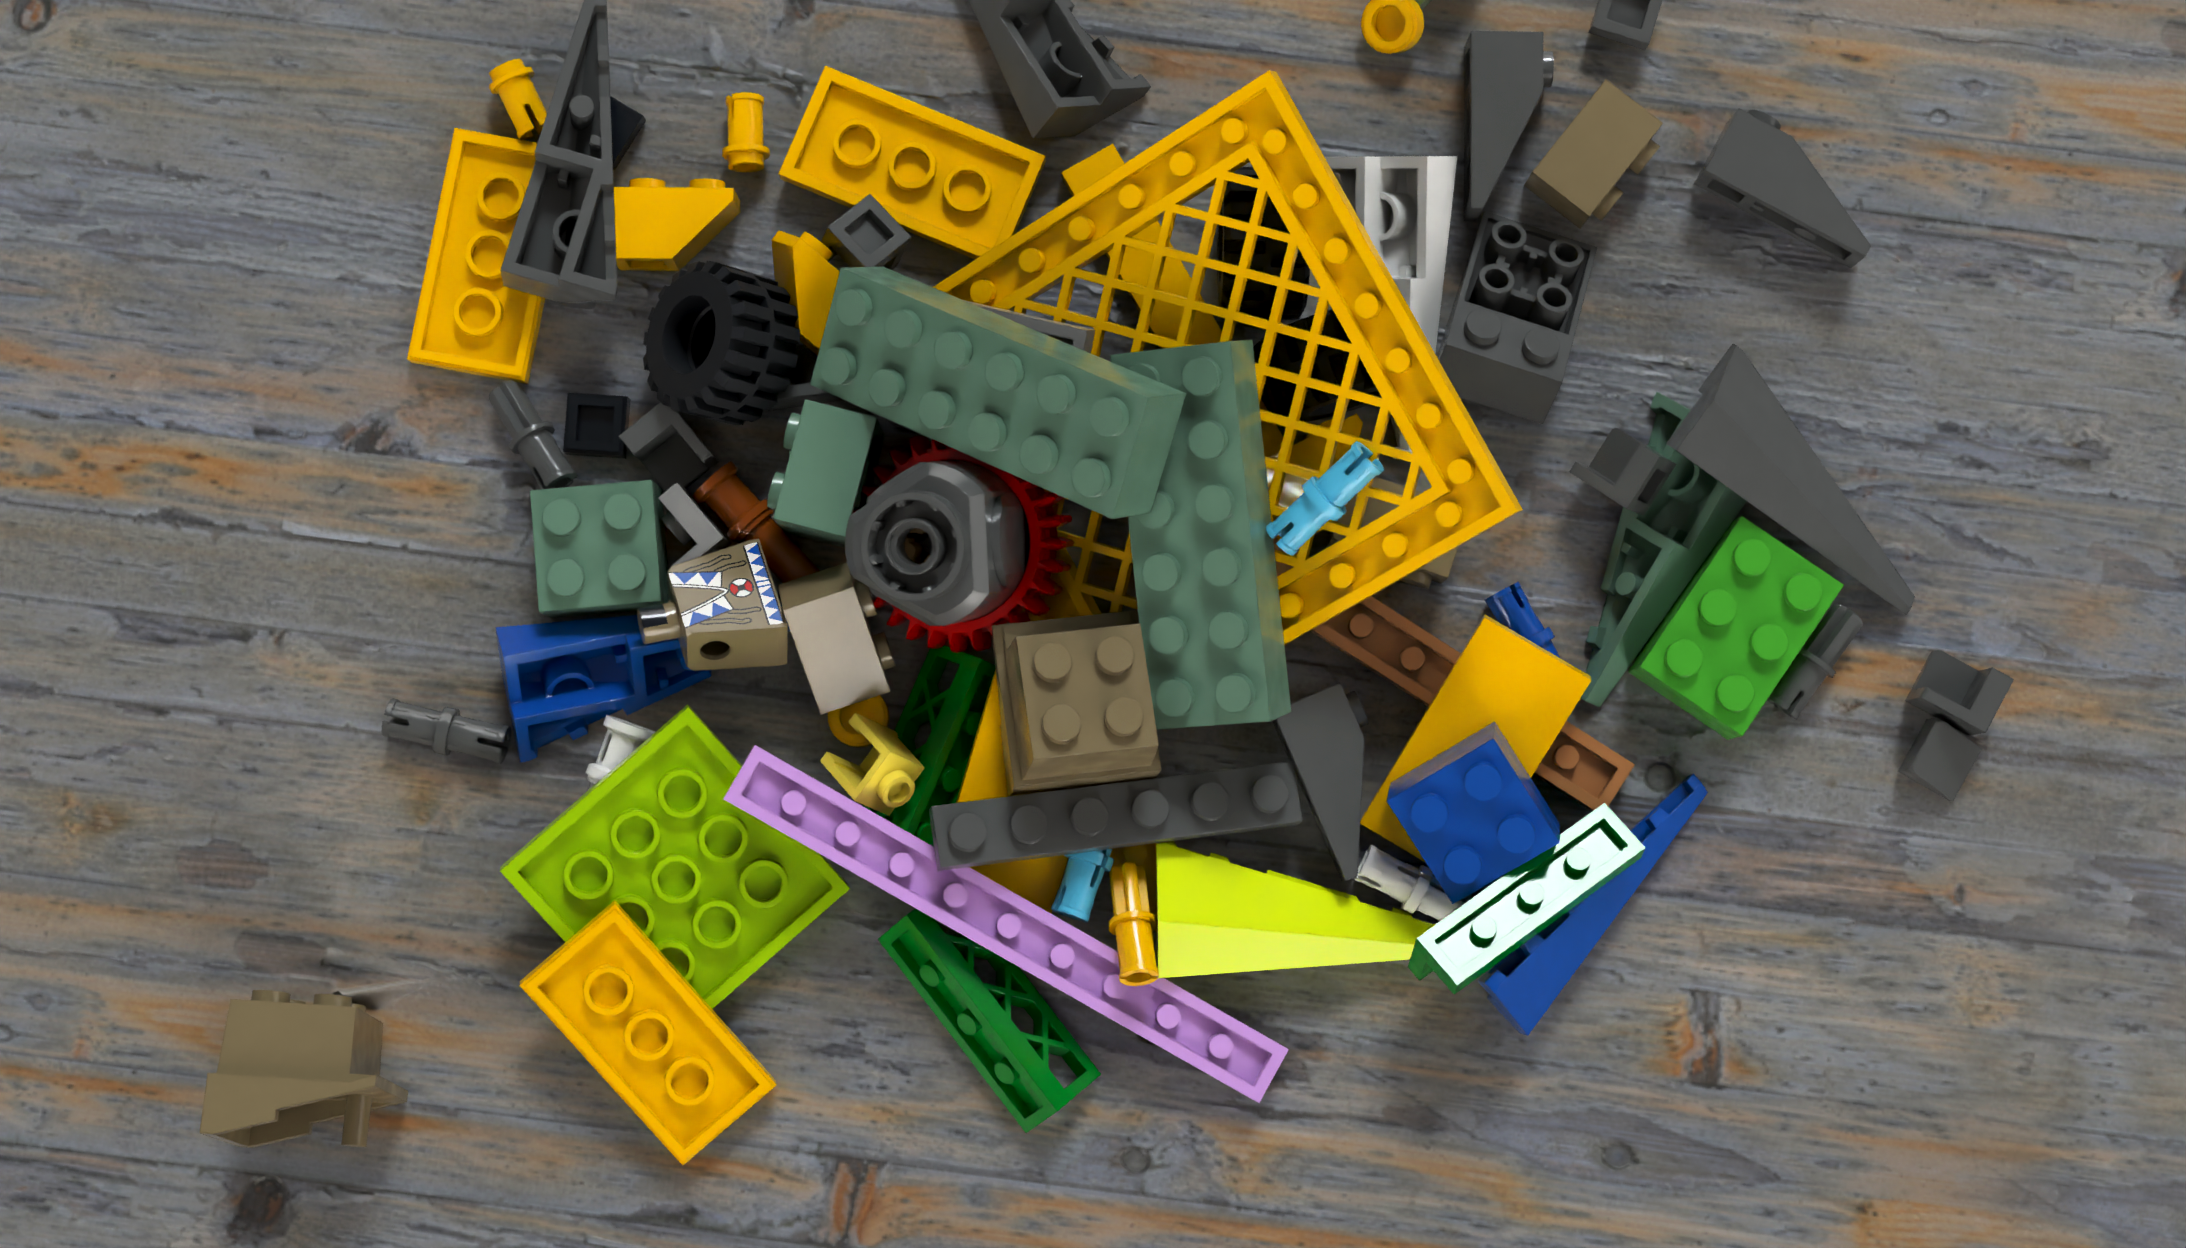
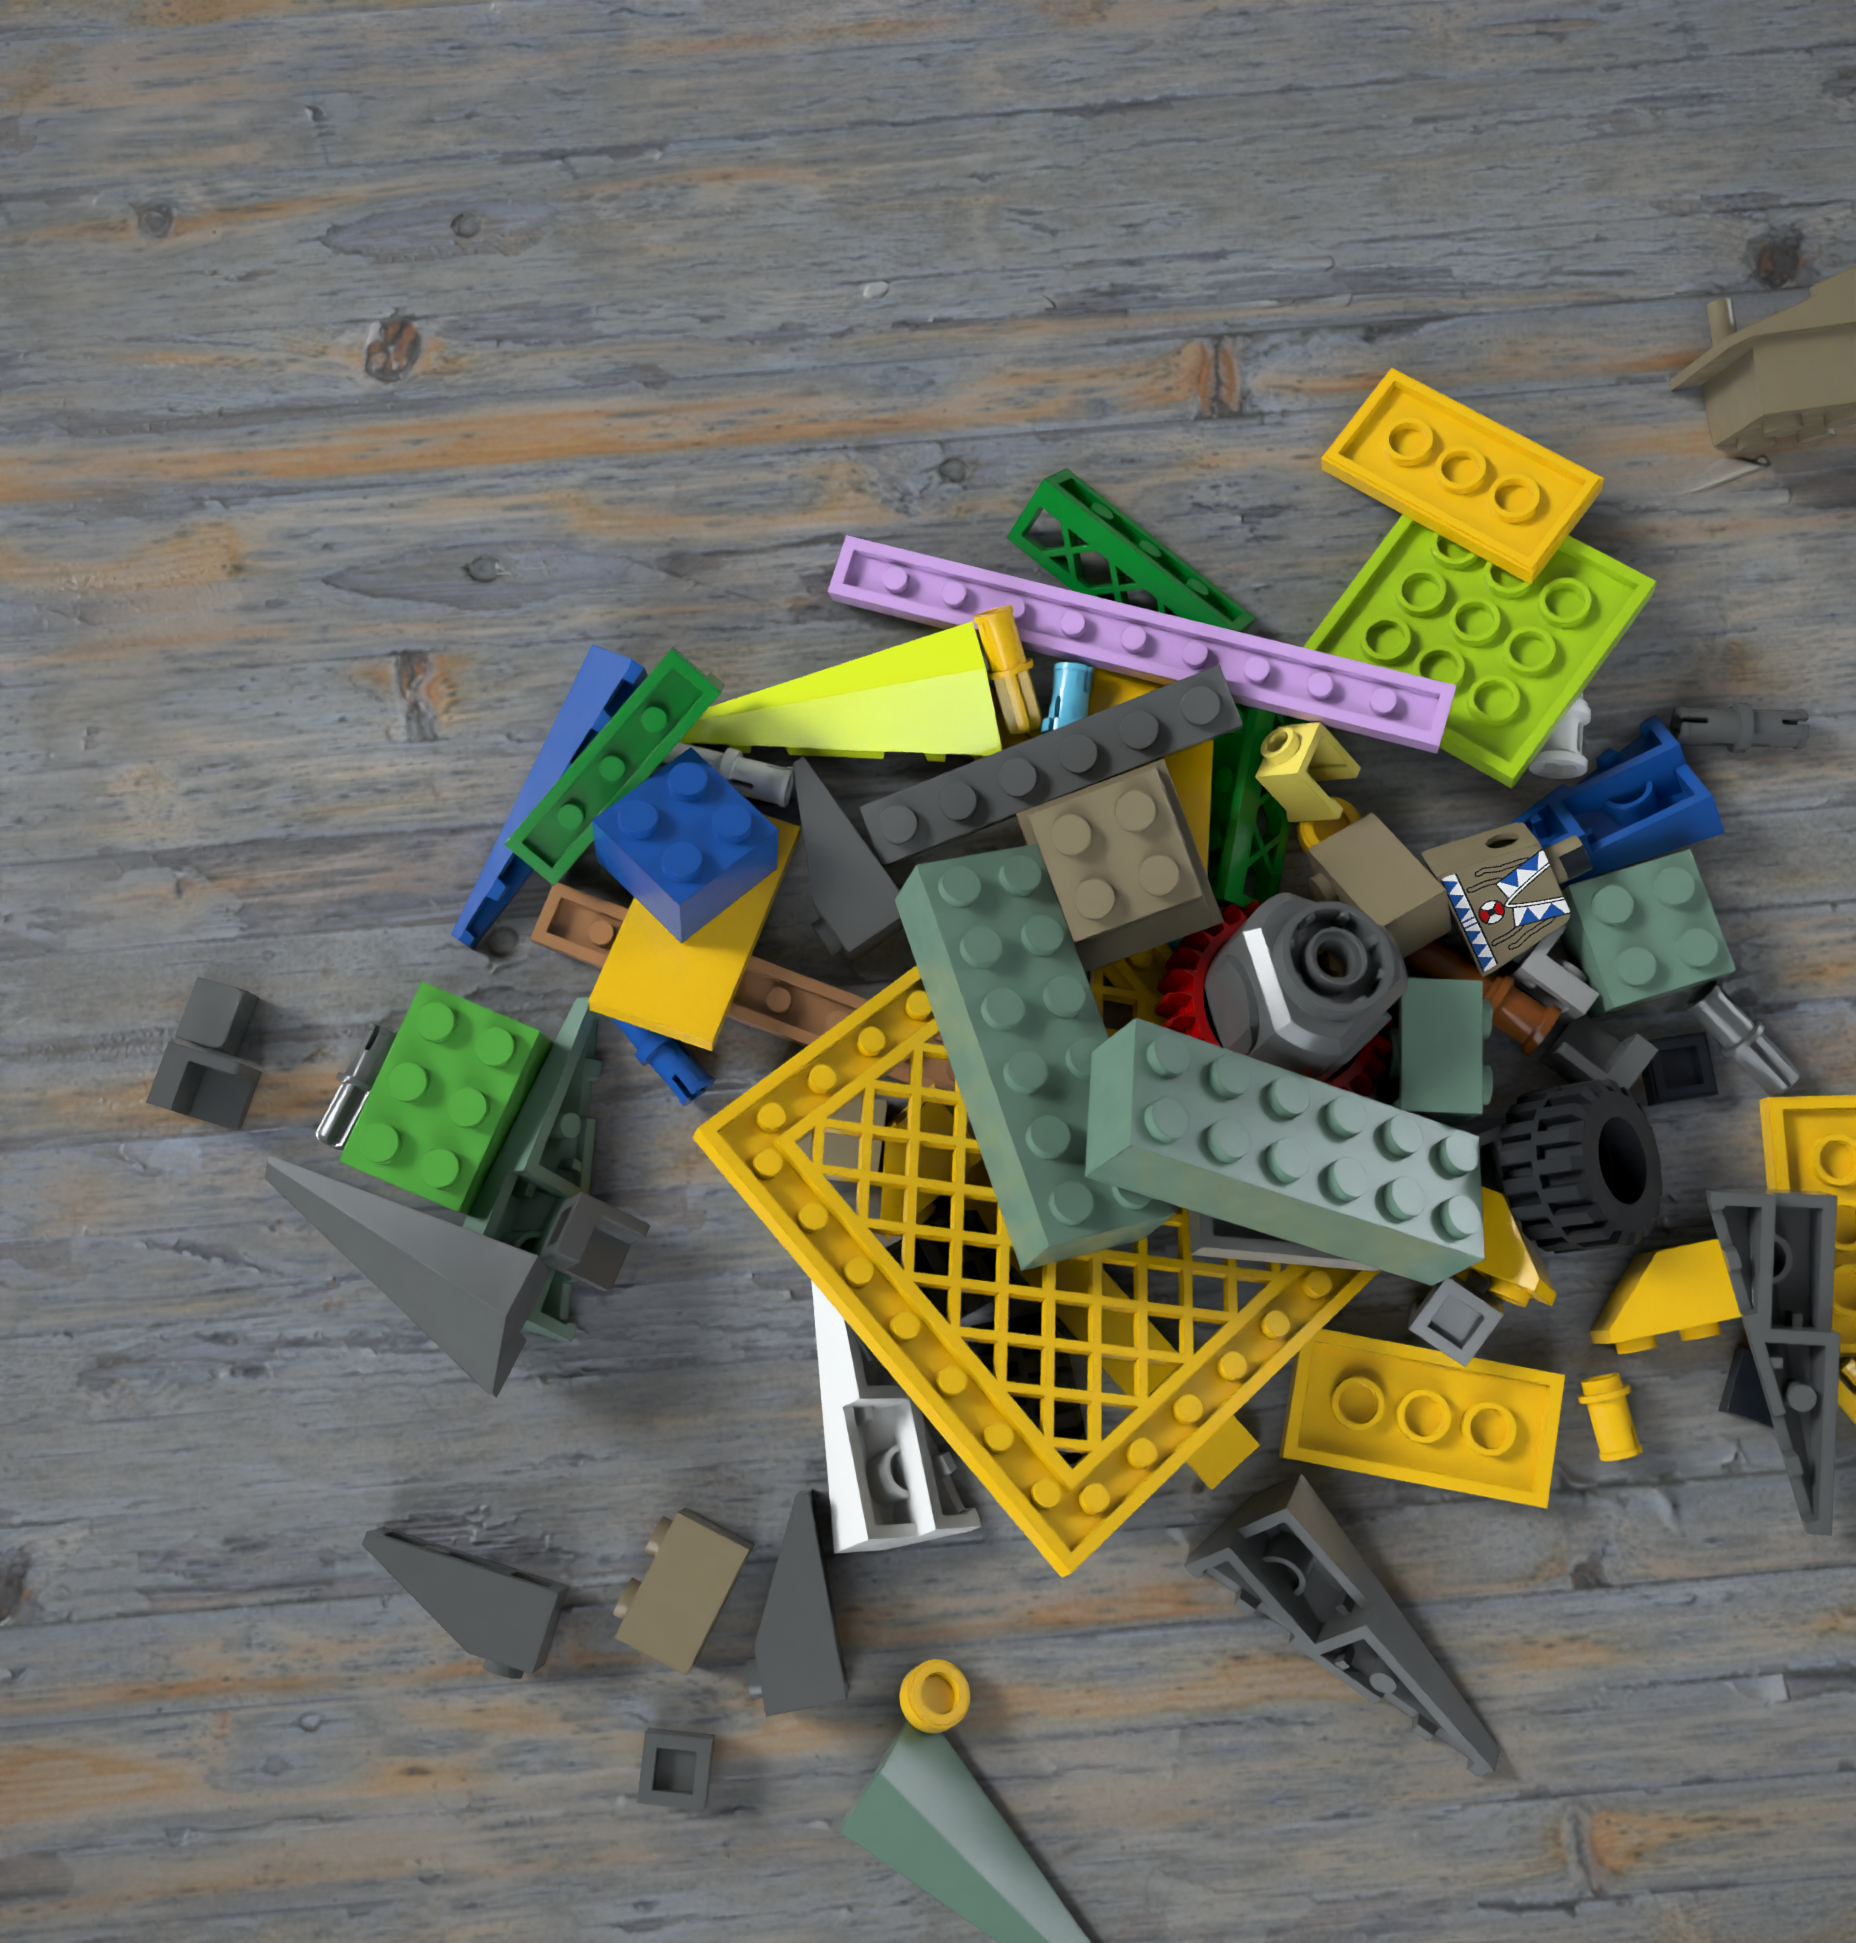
camera: 170 degrees right, 5 degrees down
medium azure pin [1266,441,1384,556] -> none
dark grey slope [1437,211,1597,424] -> none

